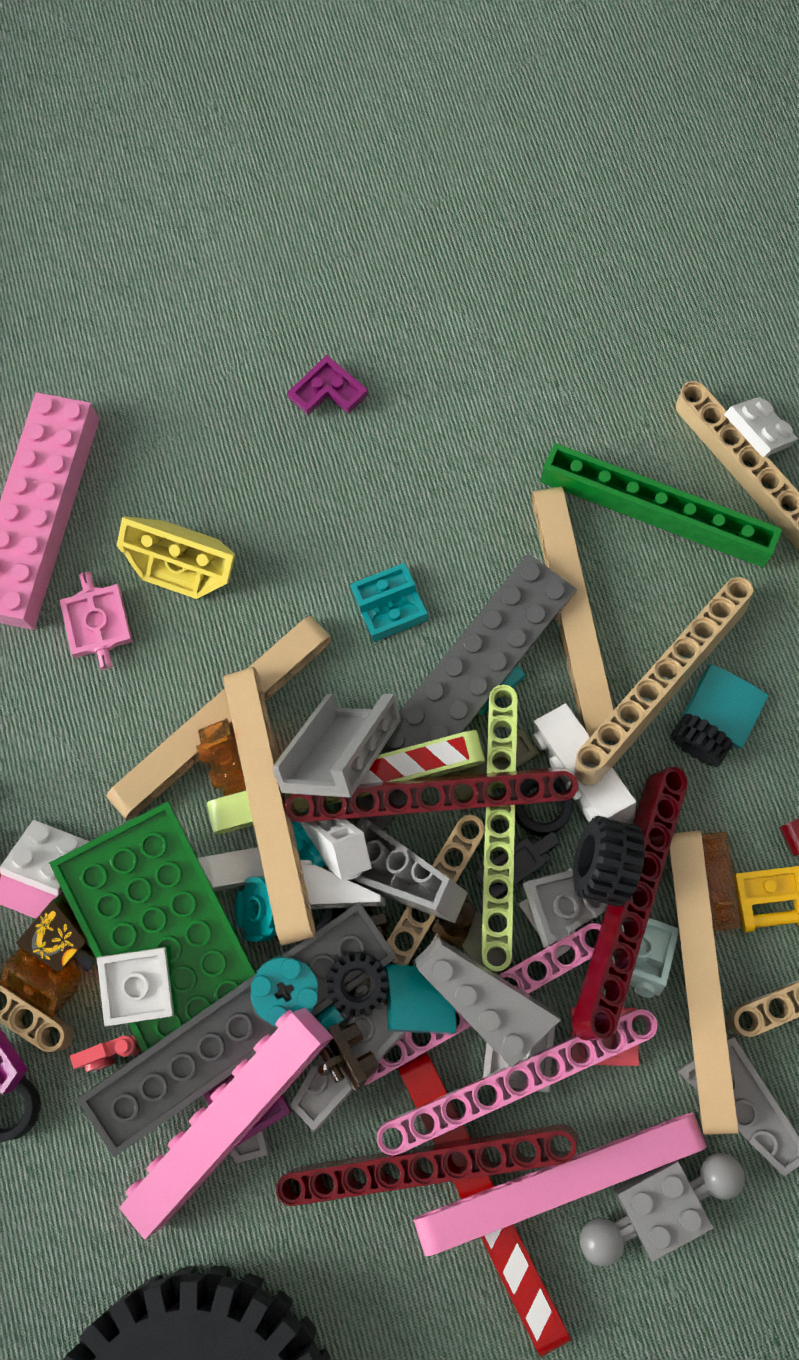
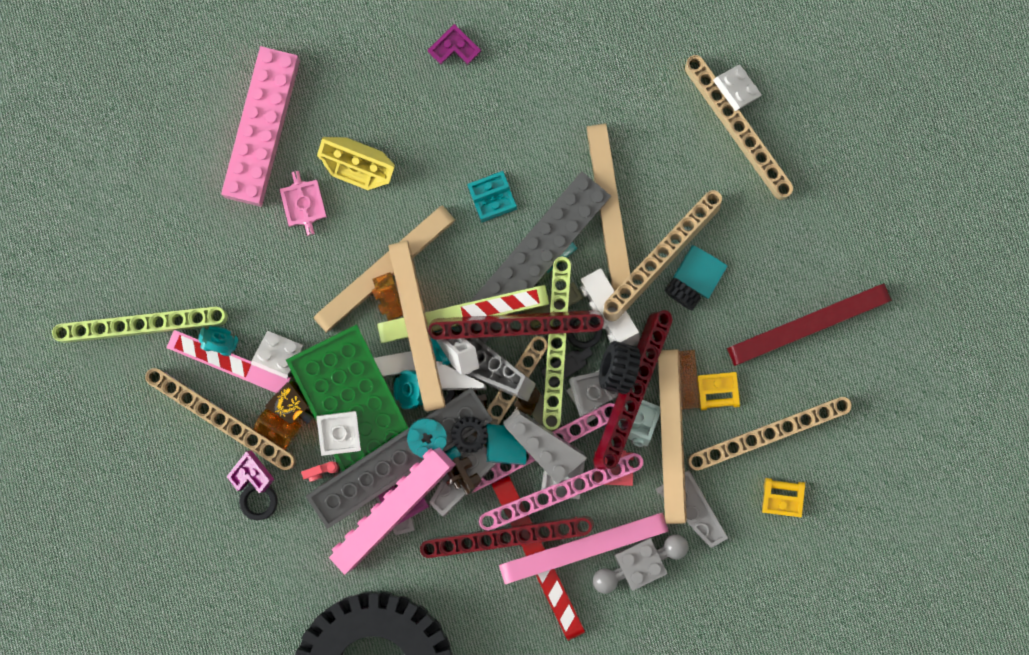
camera: 10 degrees left, 10 degrees up
light grey panel [273,694,401,797] -> none
green brick [541,442,782,568] -> none

